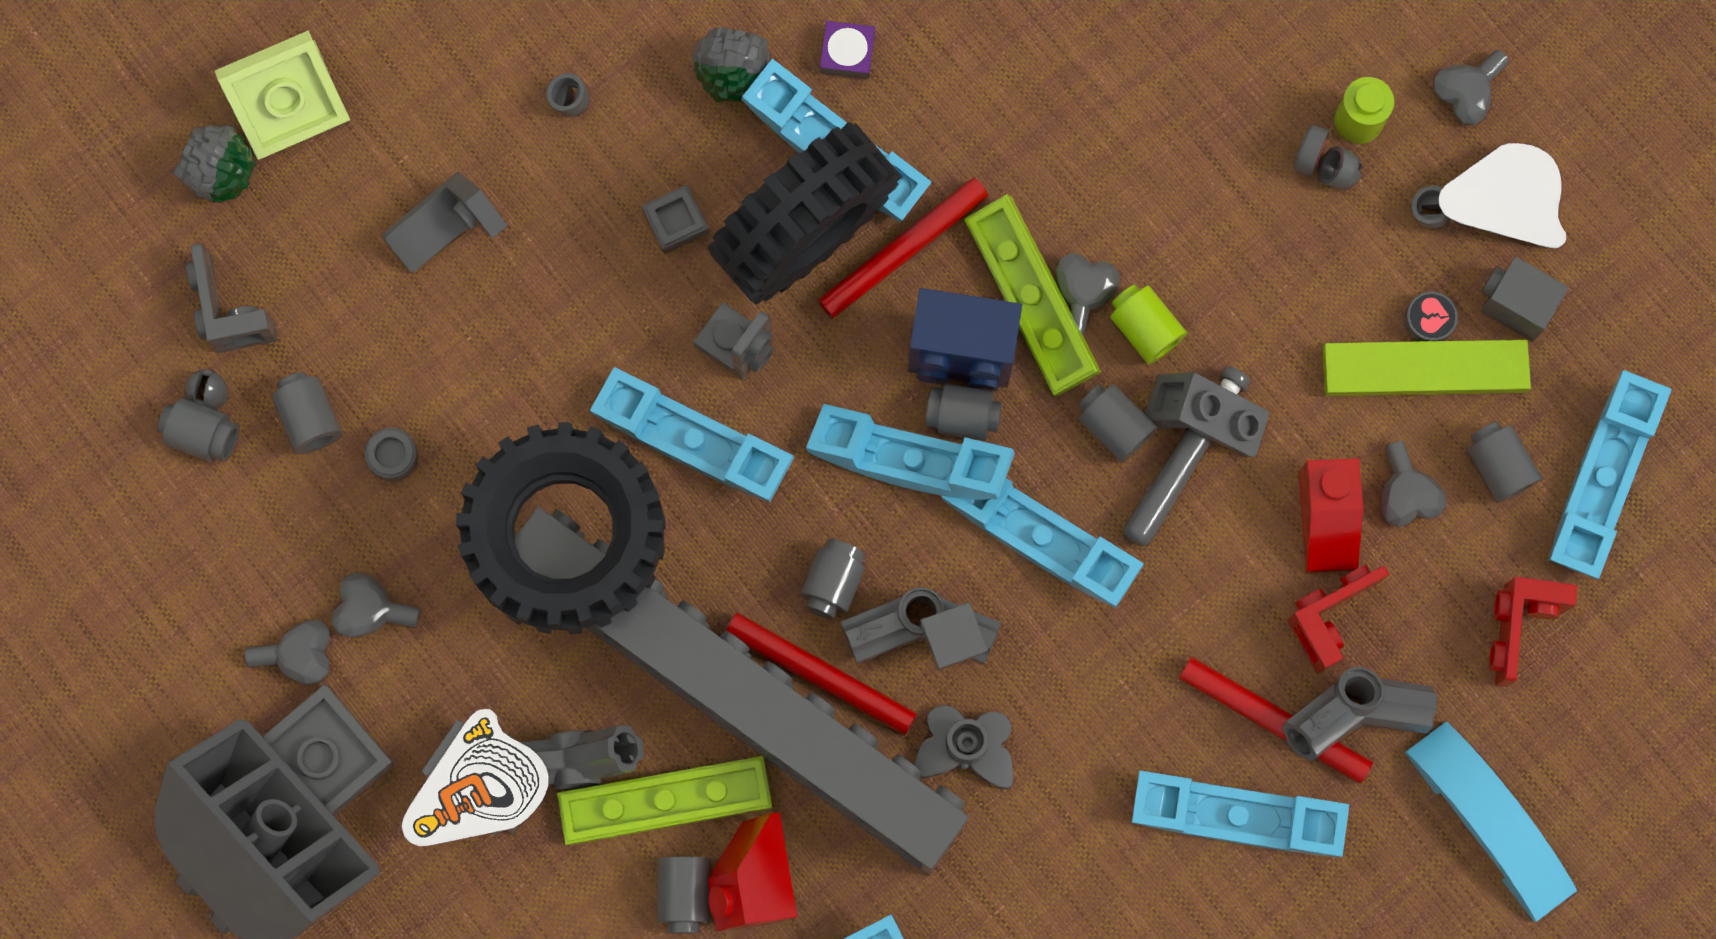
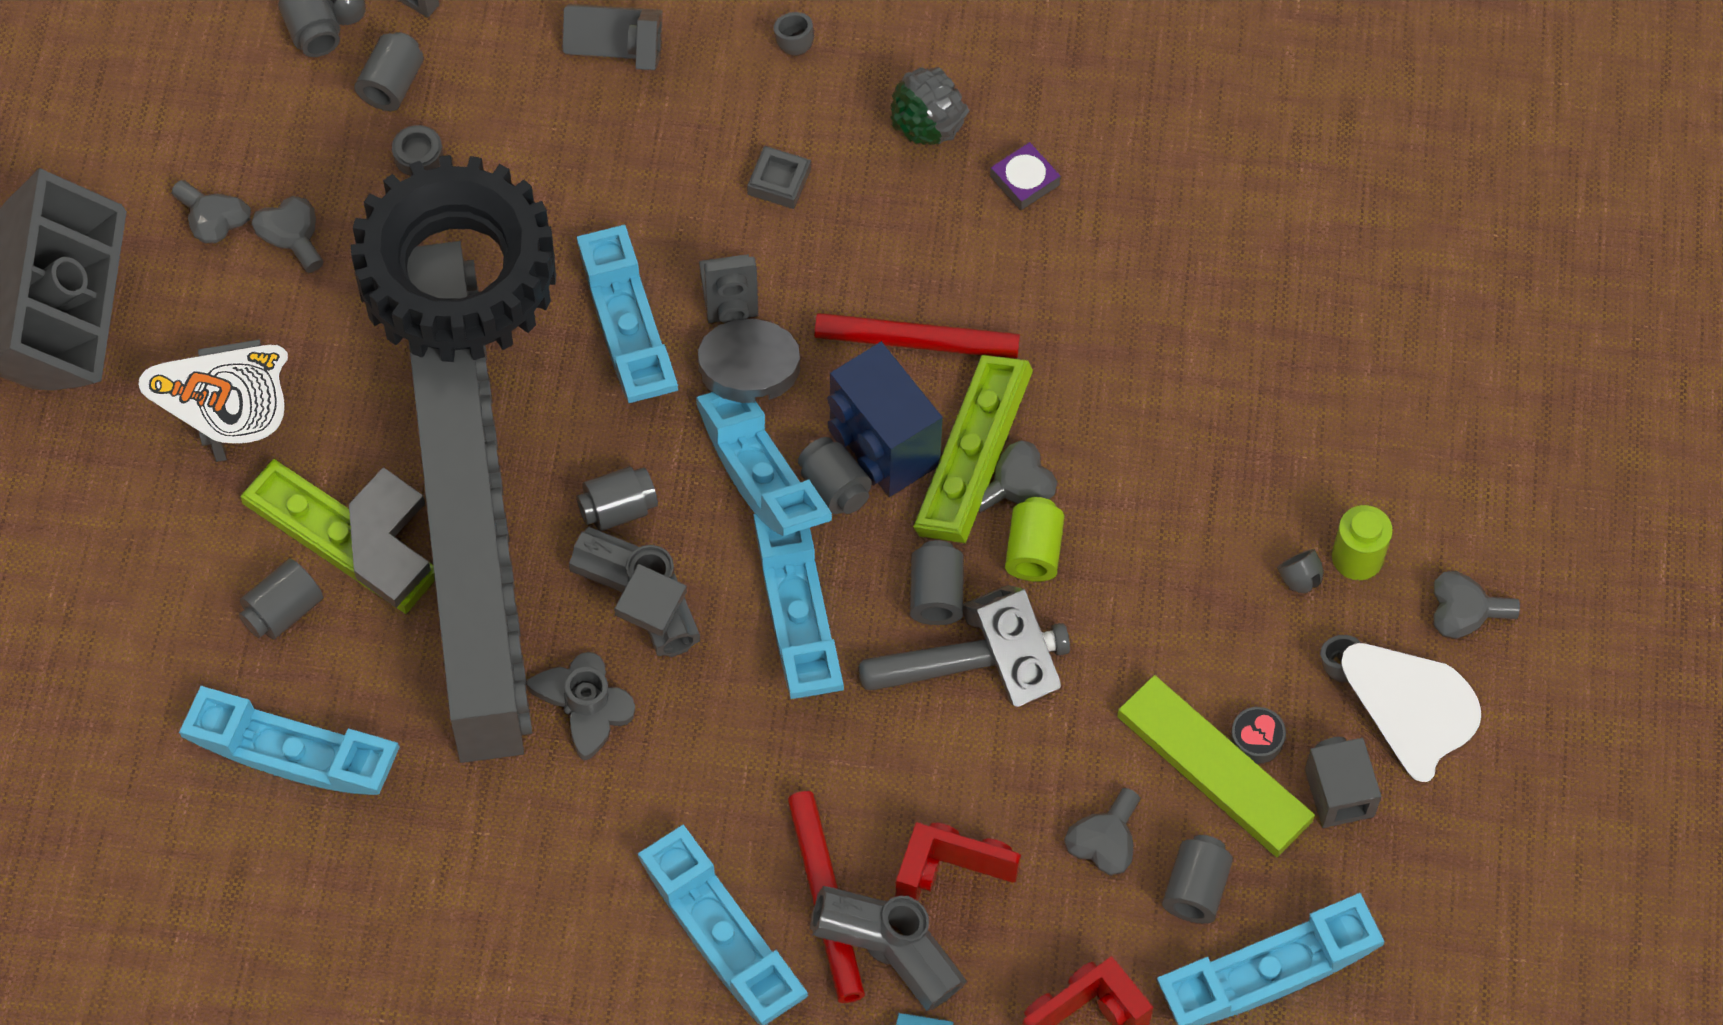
camera: 45 degrees right, 15 degrees down
dark grey plate [263,684,395,816] -> none
dark grey piece [520,726,644,789] -> none
red slope [707,812,797,932] -> none
black tyre [708,122,901,304] -> none
red piece [726,612,918,736] -> none
medium azure slope [741,58,931,223] -> none
dark grey tile [1294,124,1330,177] -> none
red slope [1298,458,1363,573] -> none
none -> flat silver tile [349,467,431,608]
none -> flat silver tile [698,319,800,403]

